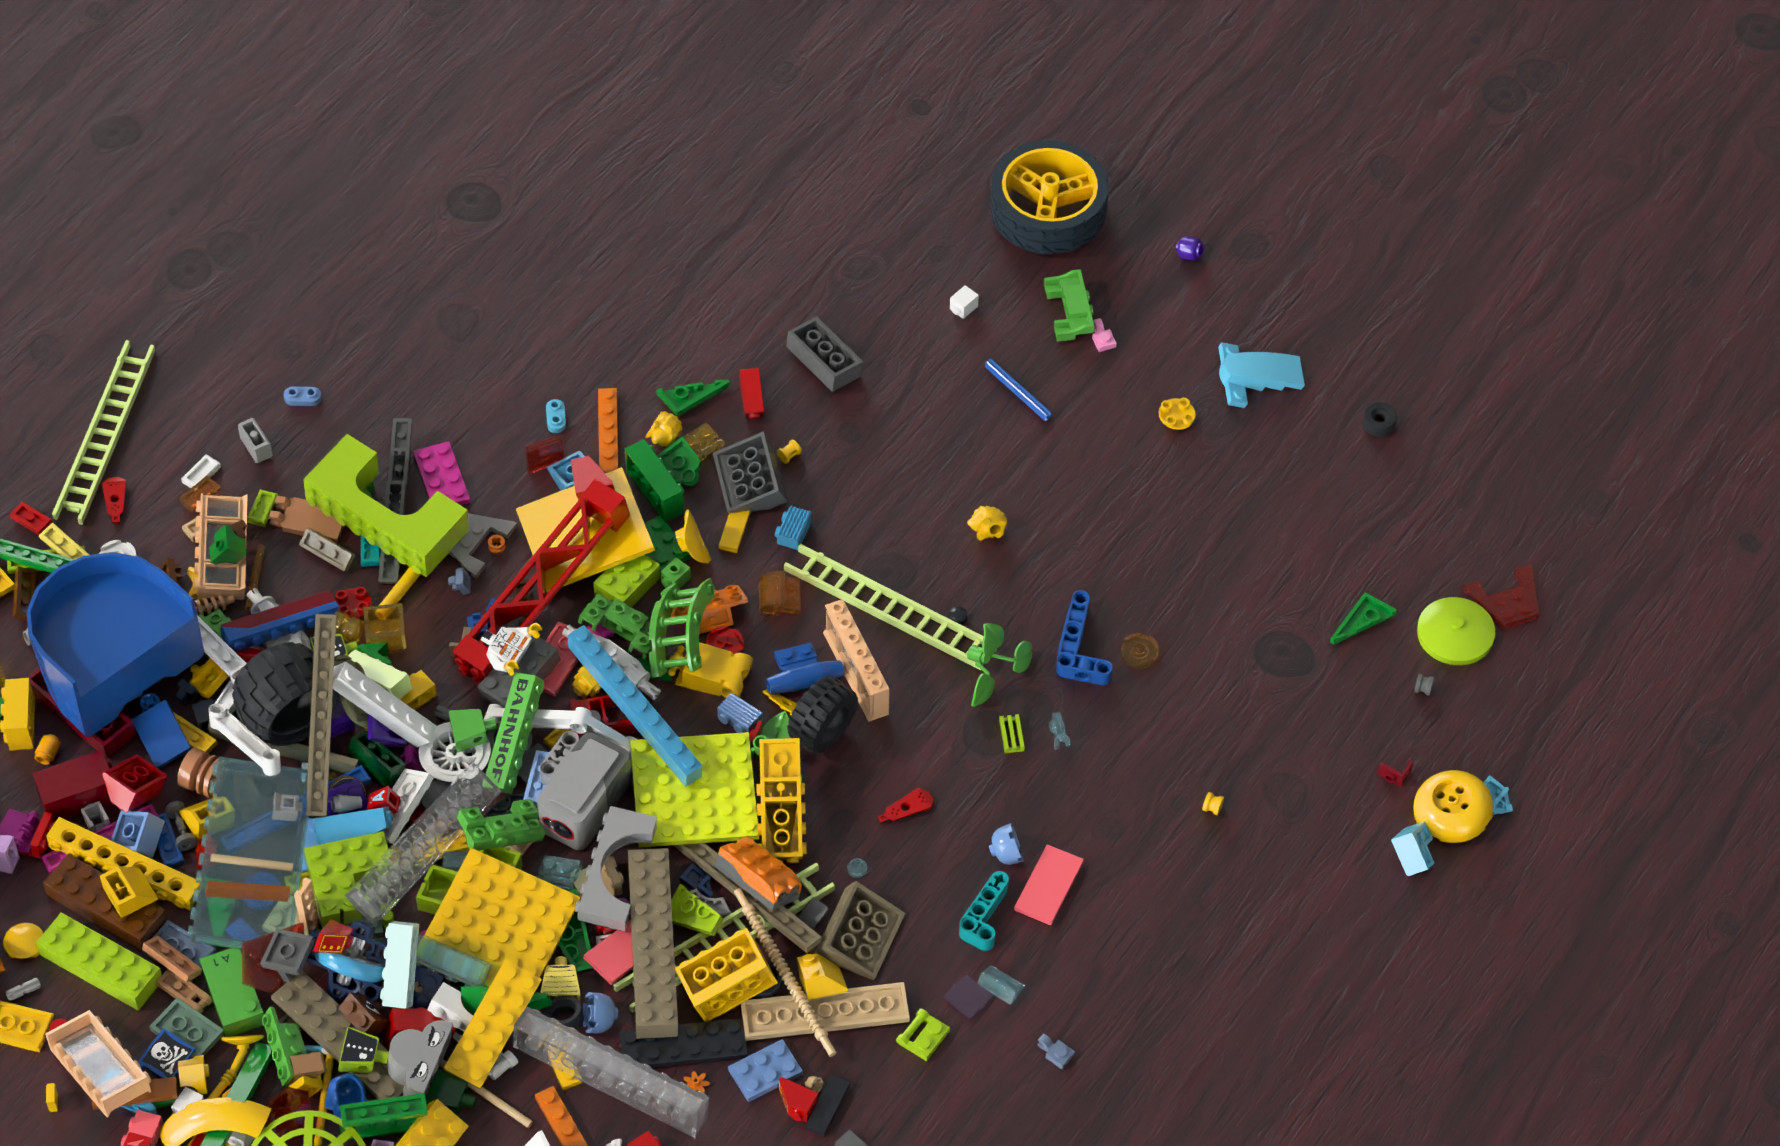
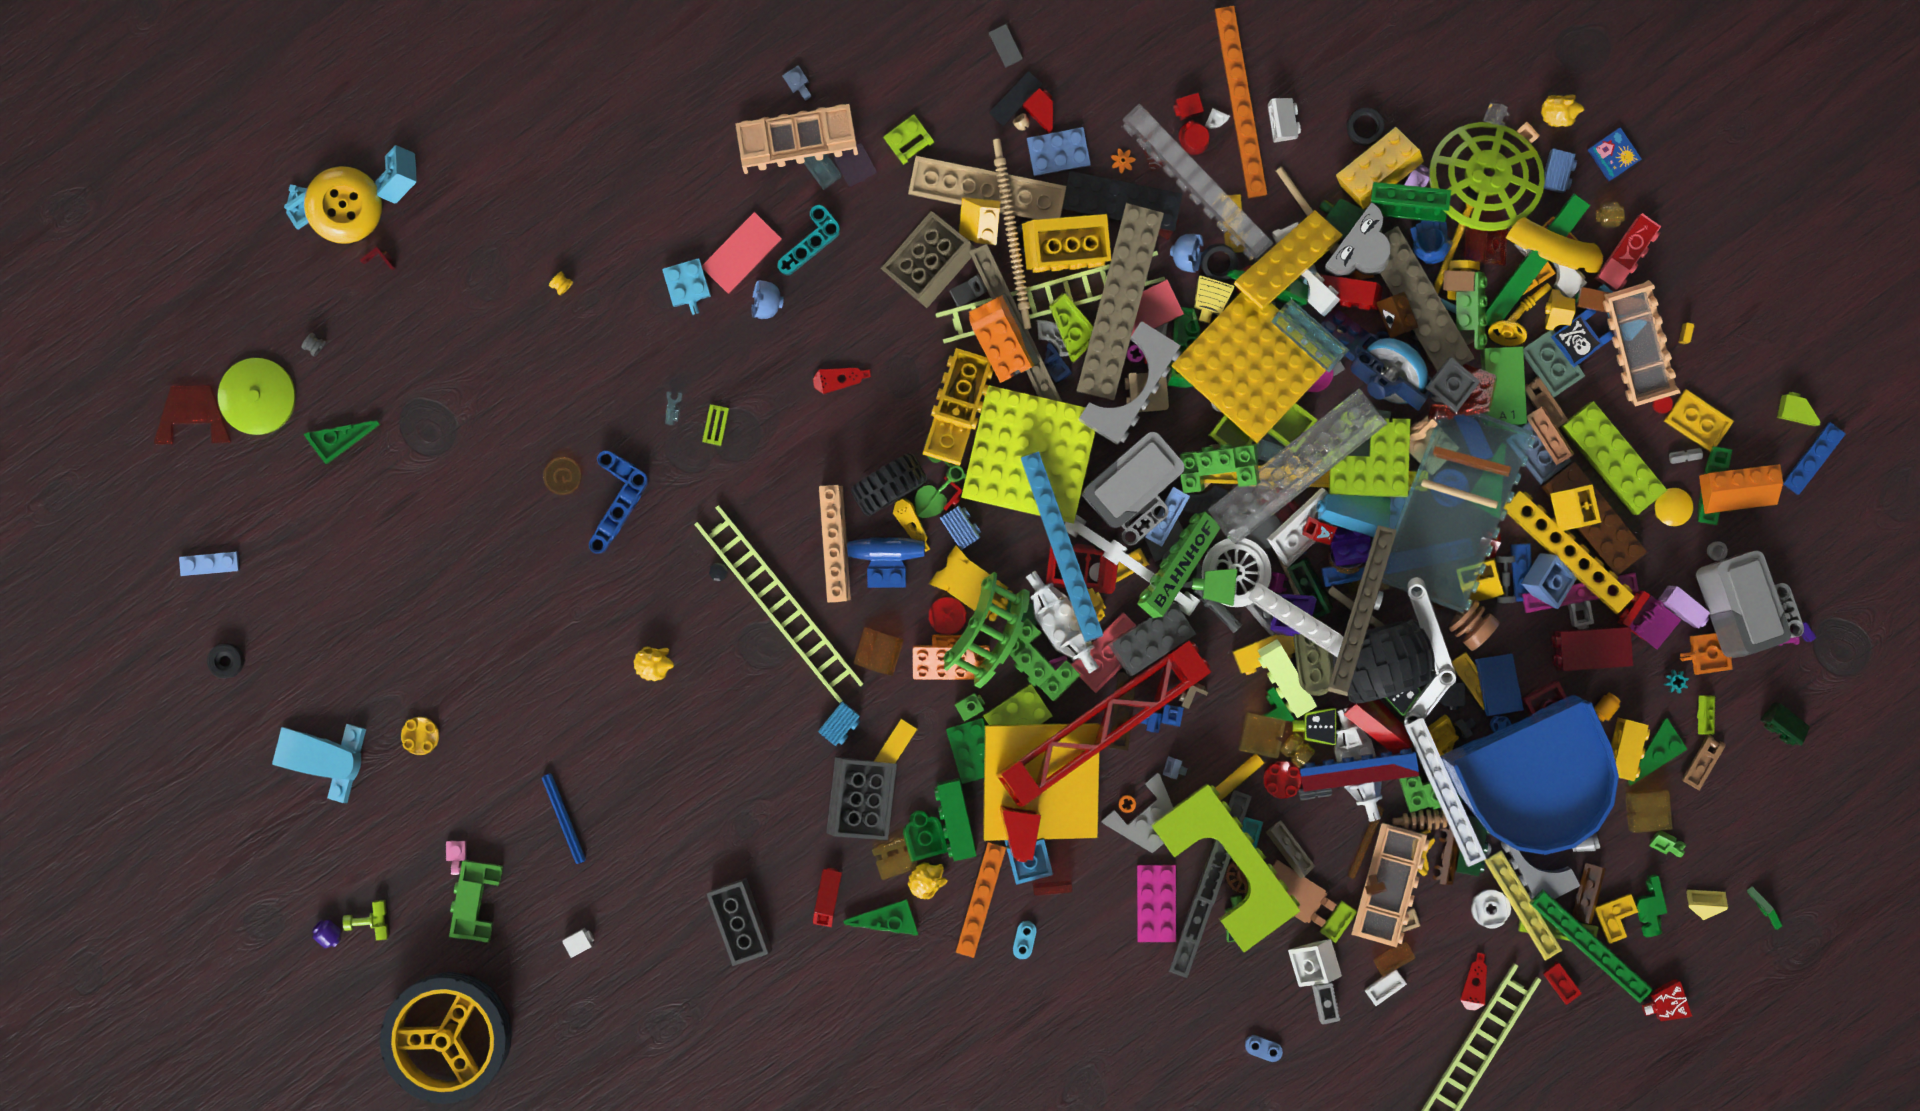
camera: 160 degrees left, 35 degrees up
red slope [102,754,168,813] -> none
green brick [209,525,247,565] -> none
light grey window [272,792,303,821] -> none
red slope [313,920,354,953] -> none
light grey cone [331,794,362,814] -> none
torso [338,1027,389,1073] -> none
light aqua brick [380,921,419,1009] -> none
torso [481,623,542,676] -> none
clear light blue plate [535,855,583,889] -> none
yellow hat [675,509,711,563] -> none
yellow bush [777,440,802,464] -> none
clear light blue plate [847,858,867,878] -> none
bright green plant [967,623,1033,706] -> none
none -> light blue plate [179,552,240,576]
none -> lime bar [343,900,389,940]
none -> medium azure plate [662,258,711,315]
none -> light nougat window [735,104,858,174]
none -> red hat [1178,120,1209,155]
none -> white slope [1288,939,1342,987]

